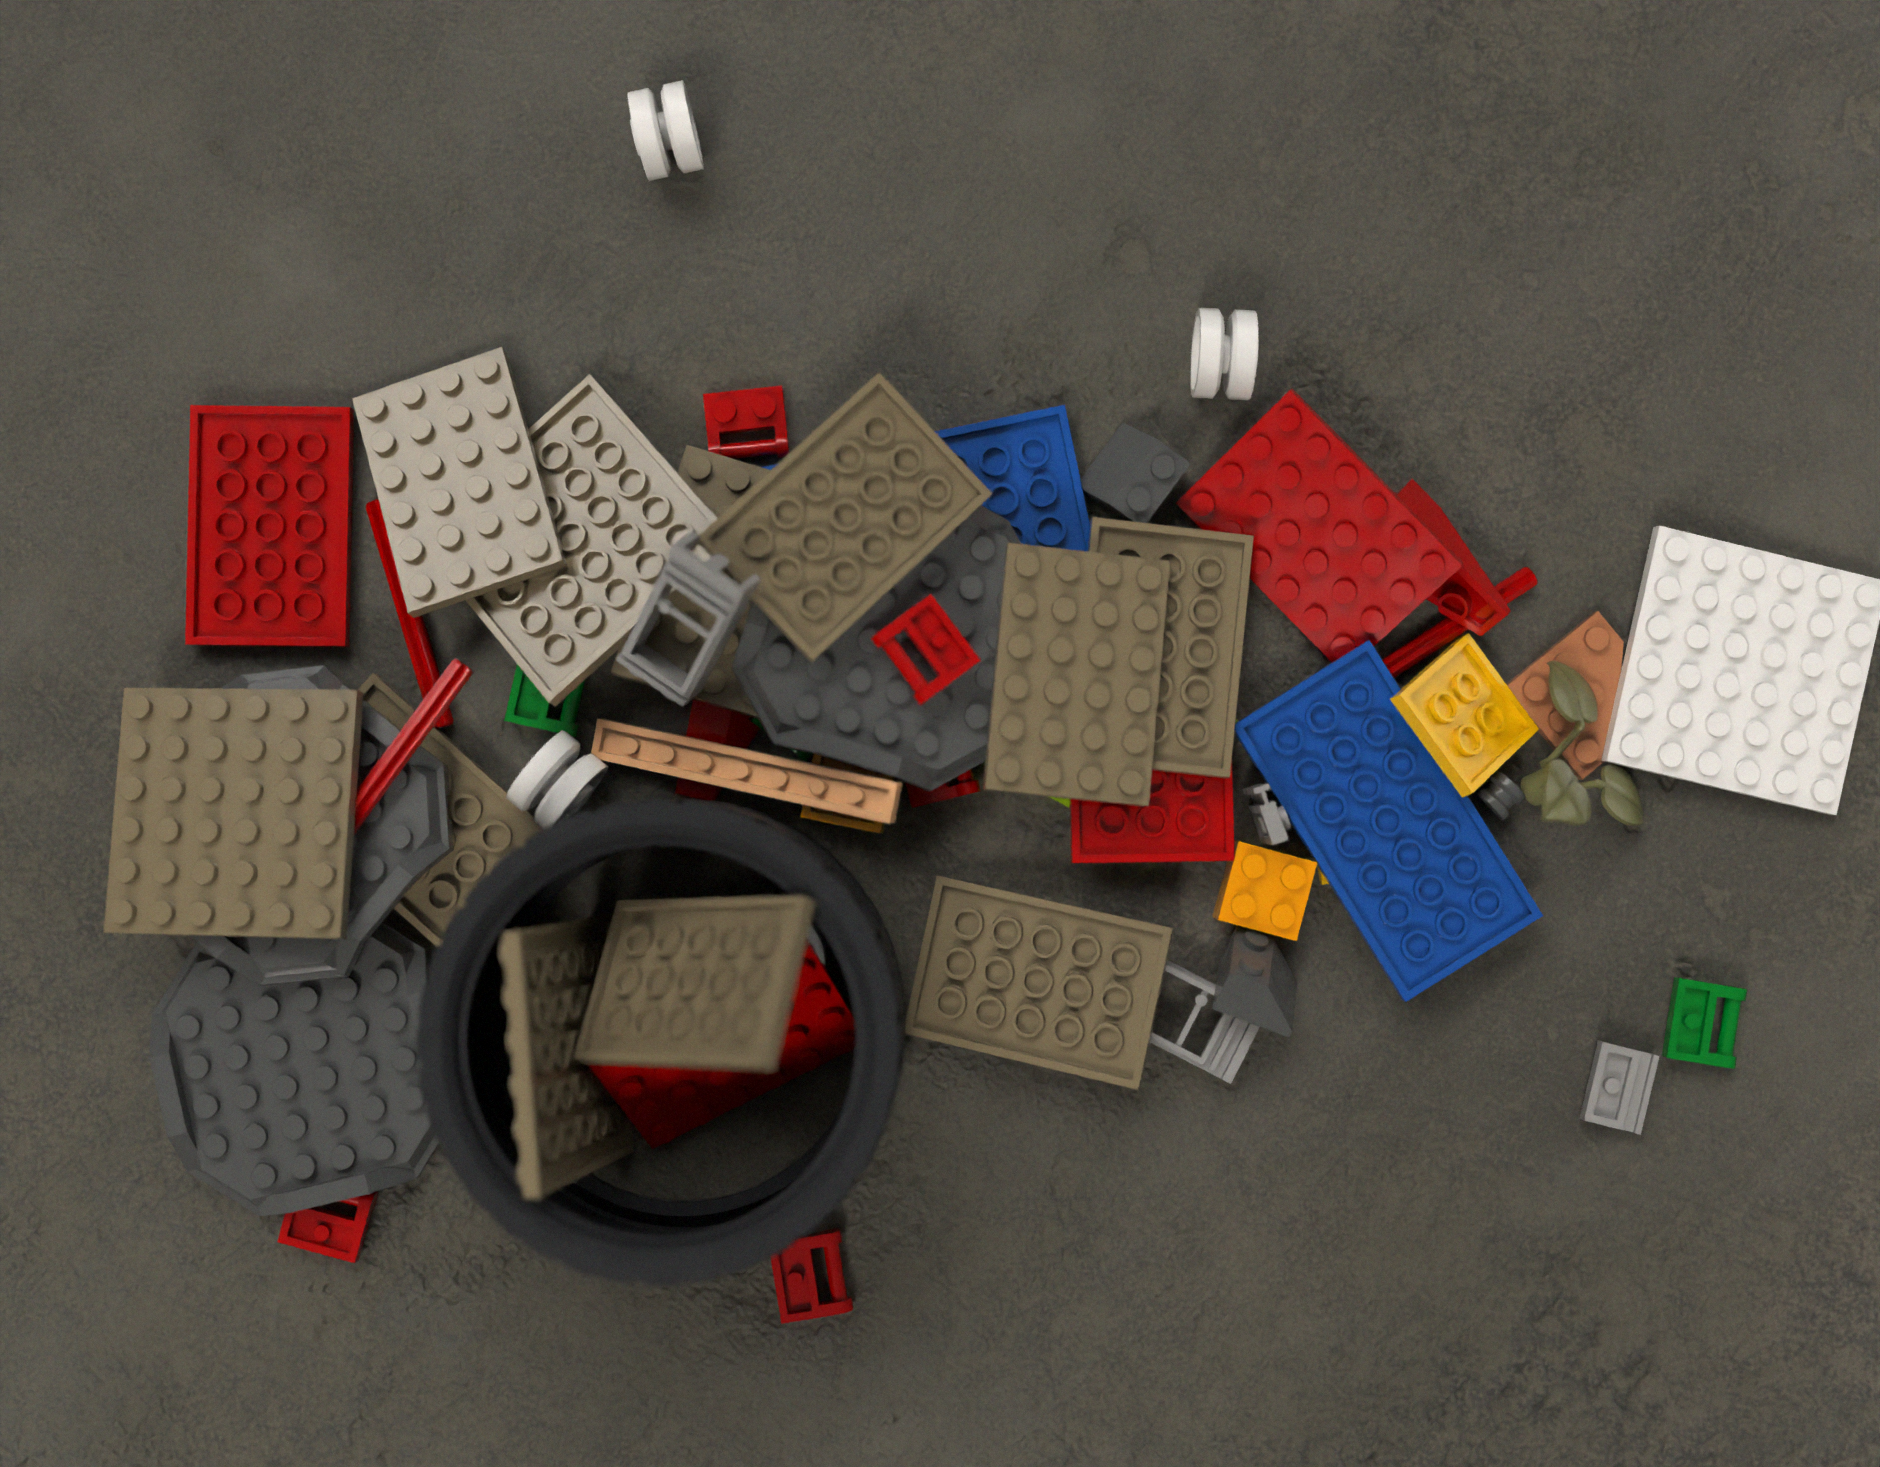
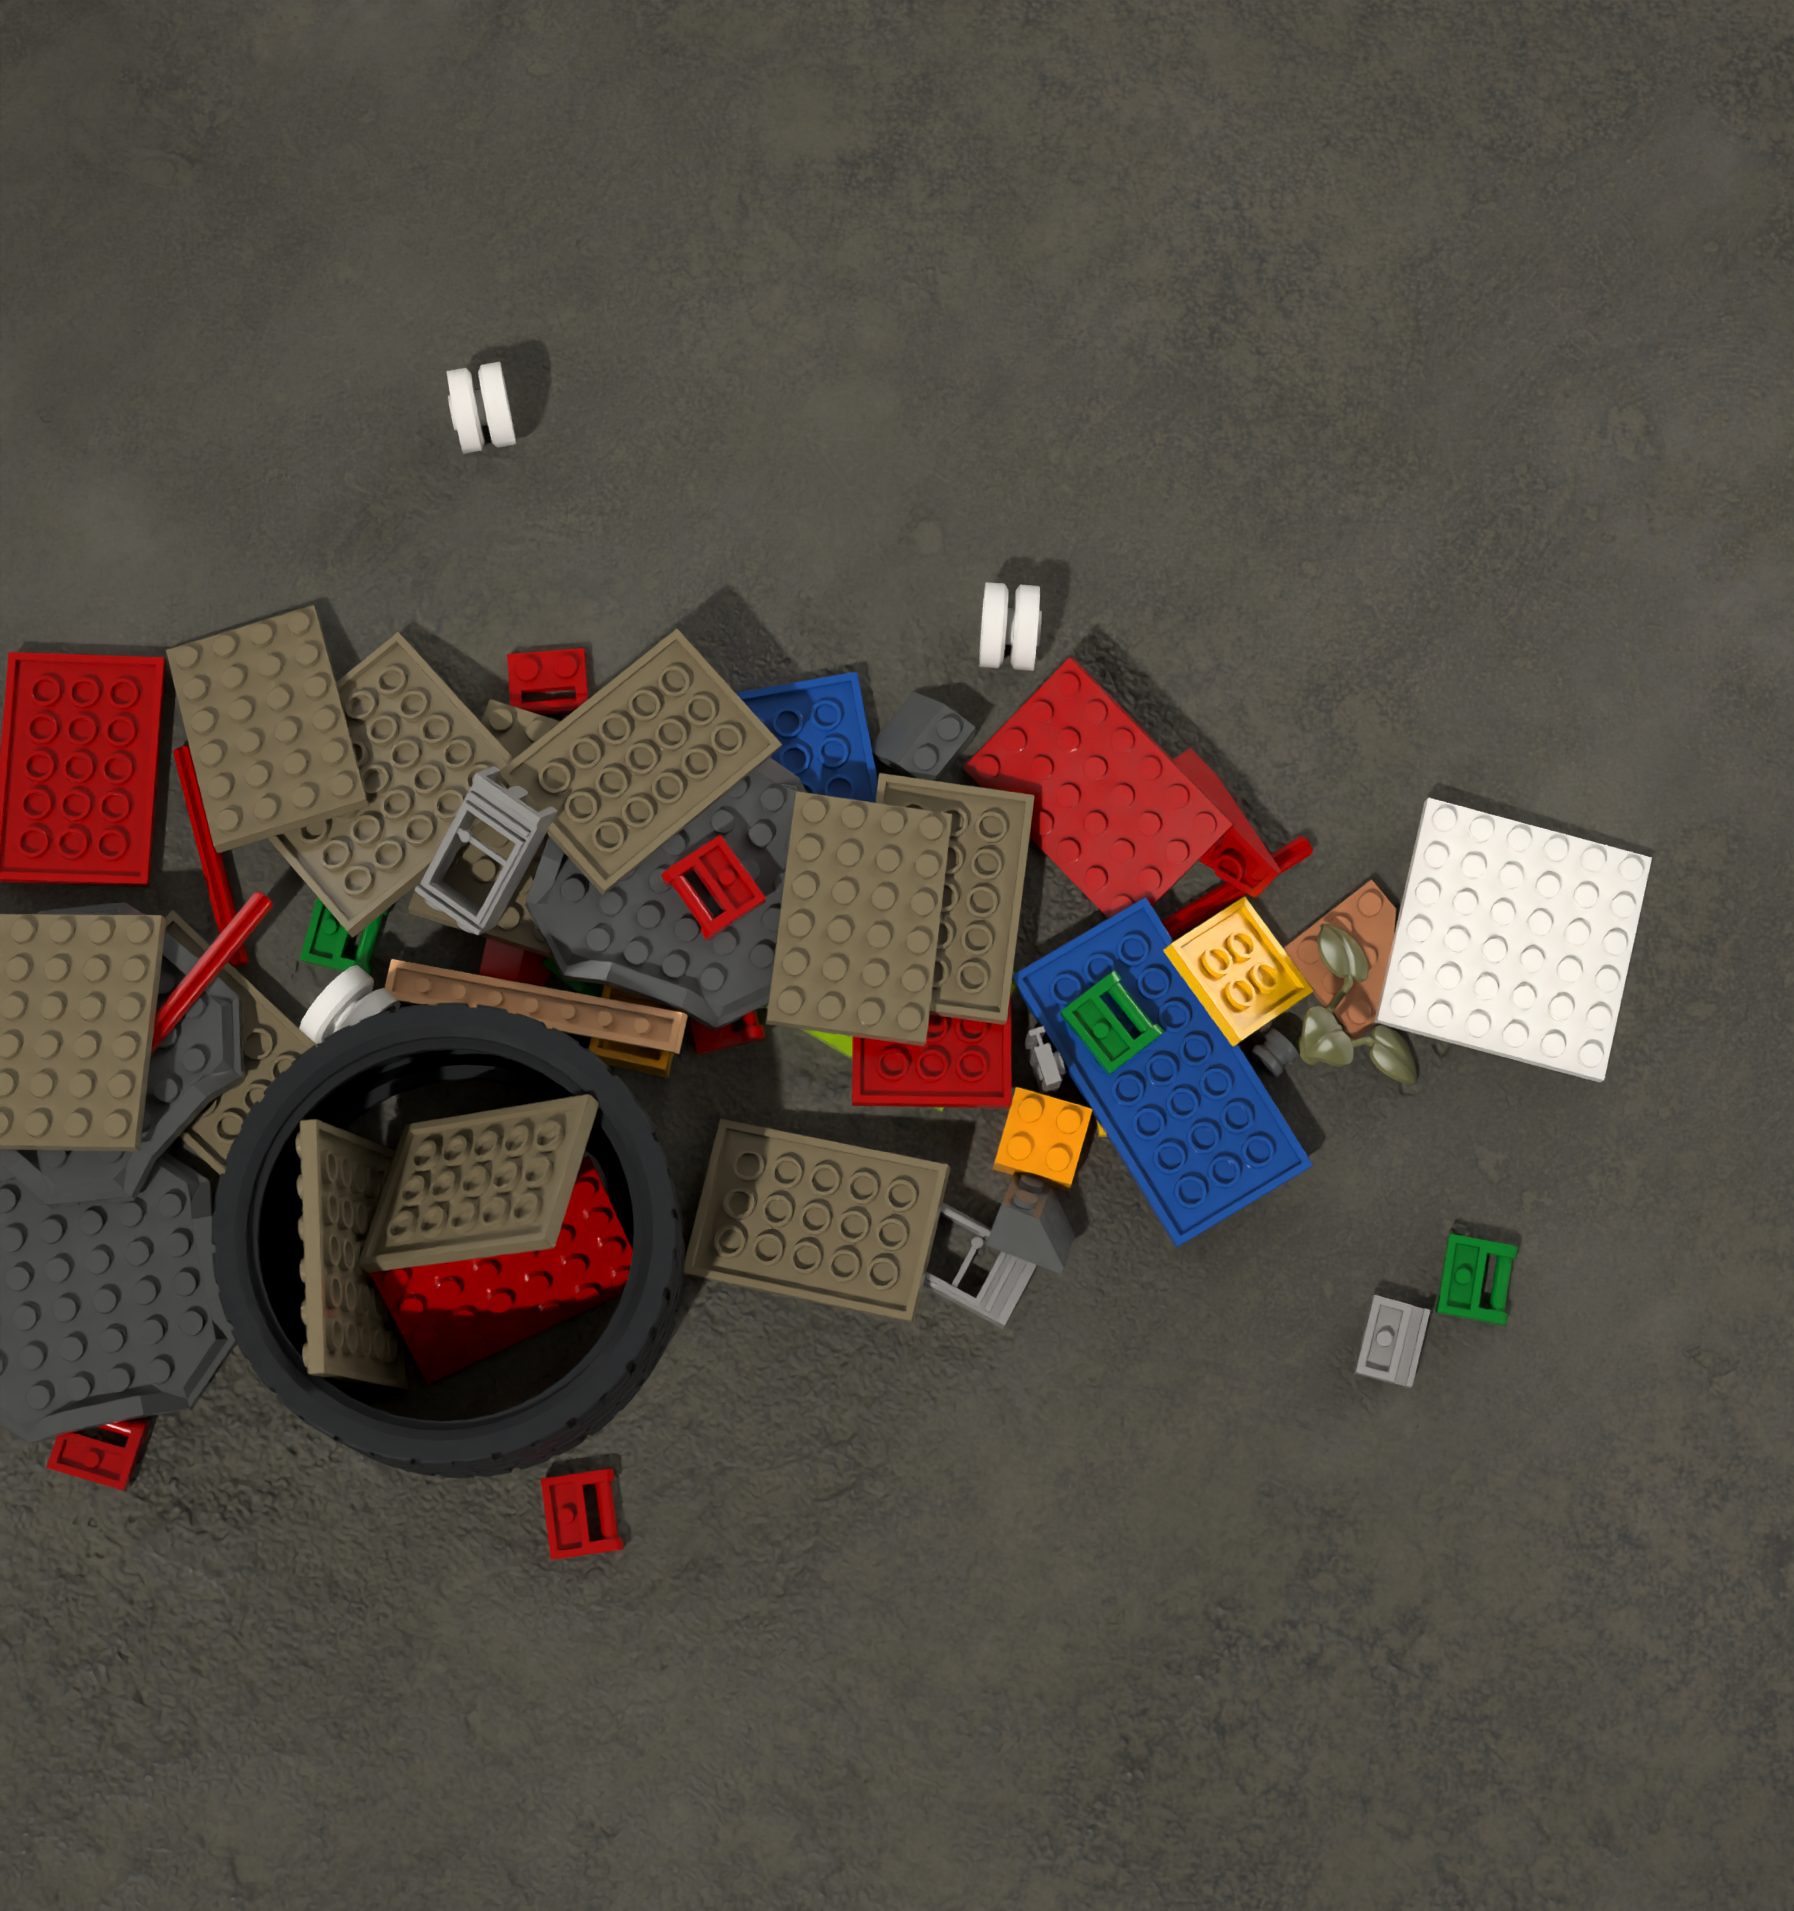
camera: 10 degrees left, 10 degrees down
none -> green plate [1060,970,1165,1076]

